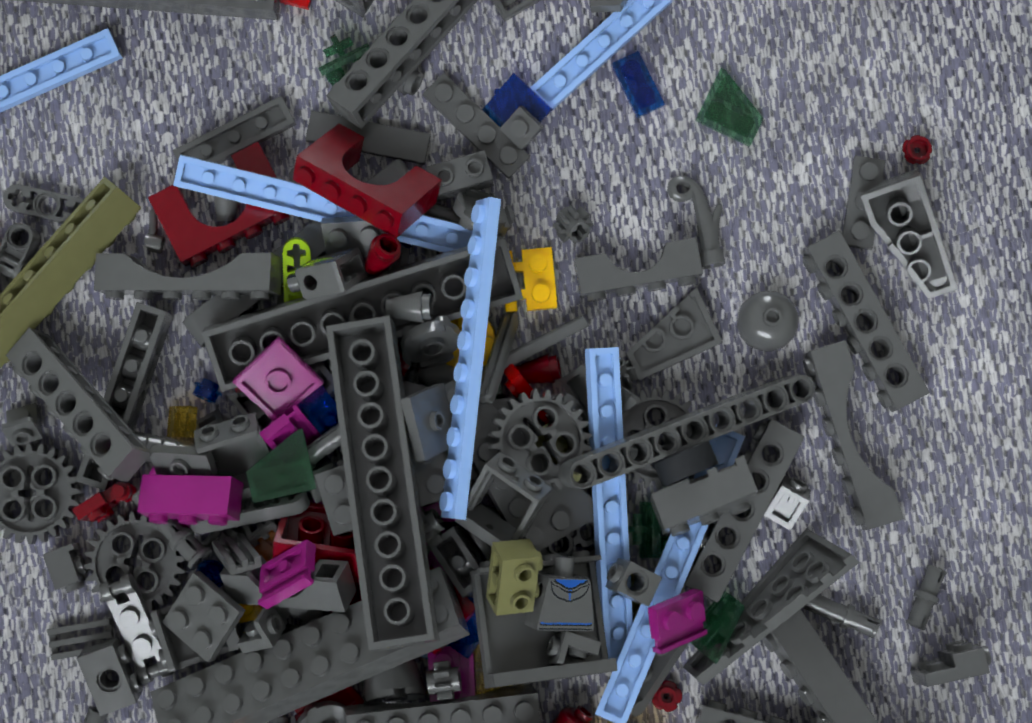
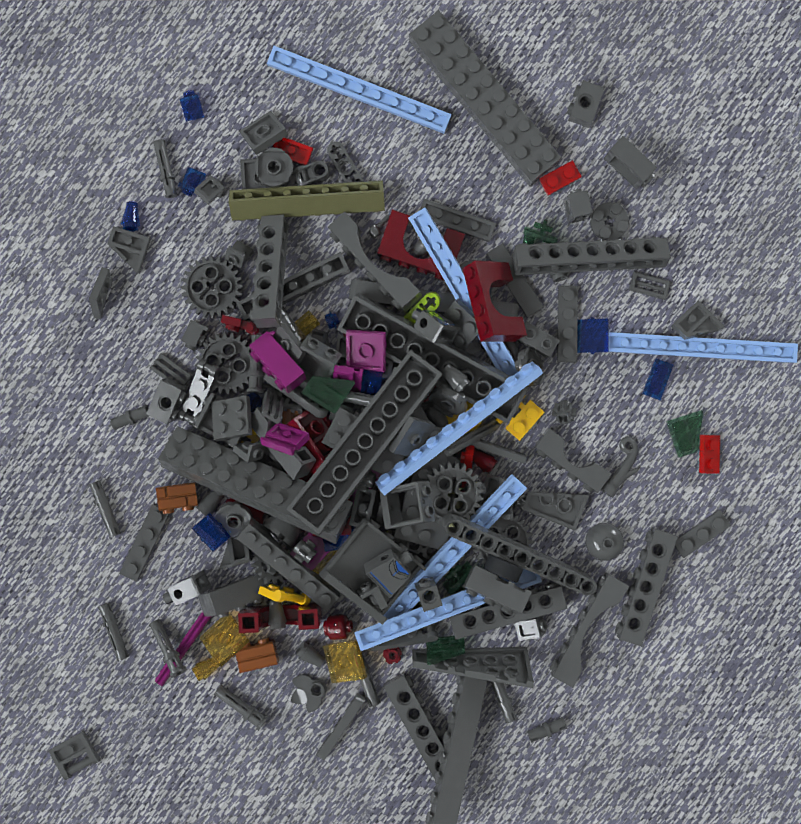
camera: 50 degrees right, 5 degrees up
dark red cone [364,233,401,275] -> none
olive brick [486,539,543,616] -> none
dark grey plate [500,106,544,150] -> none
magenta plate [648,588,708,654] -> none
dark grey wedge [860,169,958,299] -> none
dark red plate [902,135,932,165] -> none
dark grey plate [910,640,992,687] -> none
none -> red plate [699,435,720,474]

